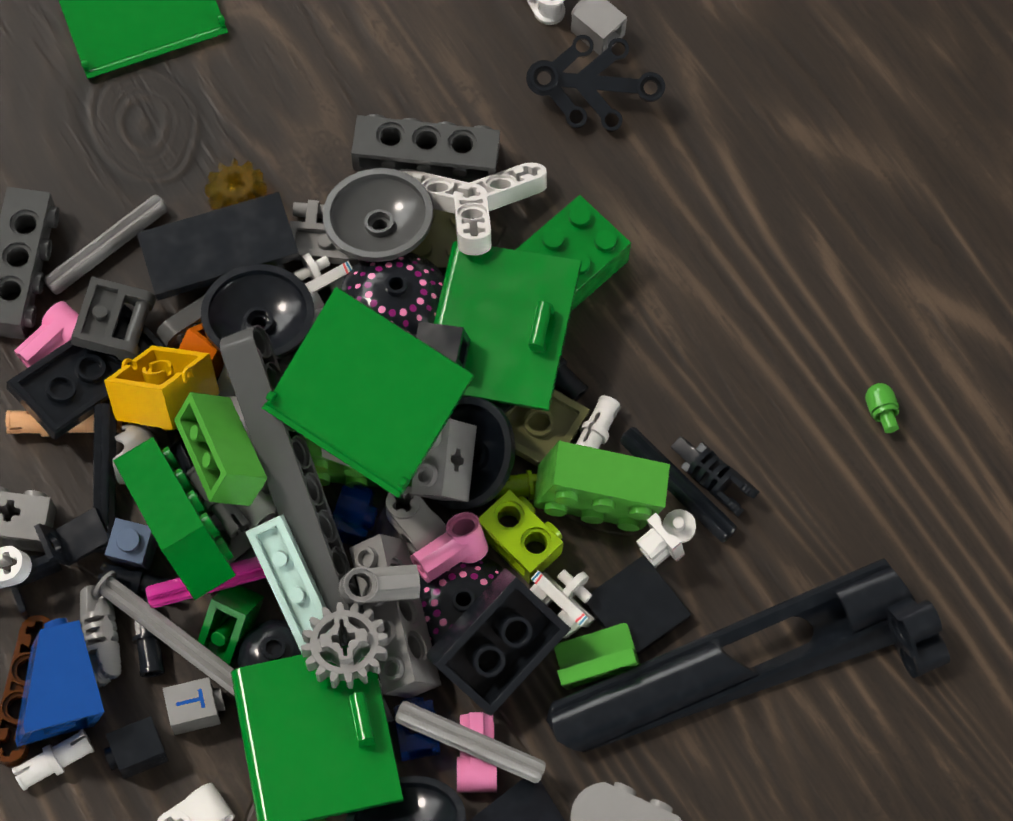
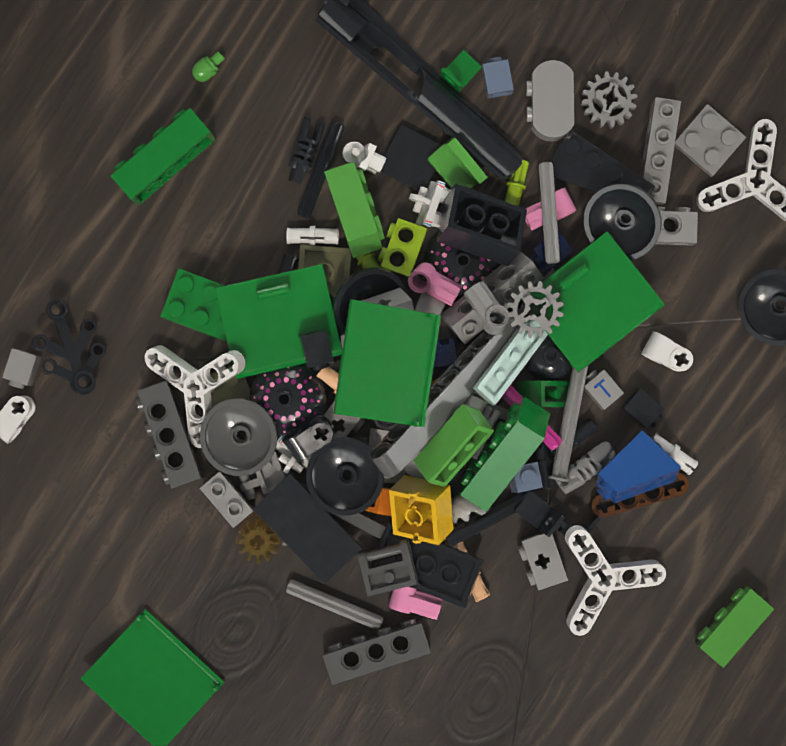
camera: 110 degrees left, 20 degrees up
none -> green brick [111,108,216,206]
none -> light grey brick [200,471,254,528]
none -> black piece [282,415,333,462]
none -> green bracket [440,50,482,93]
none -> sand blue brick [481,57,514,99]
none -> lime axle [505,160,529,206]

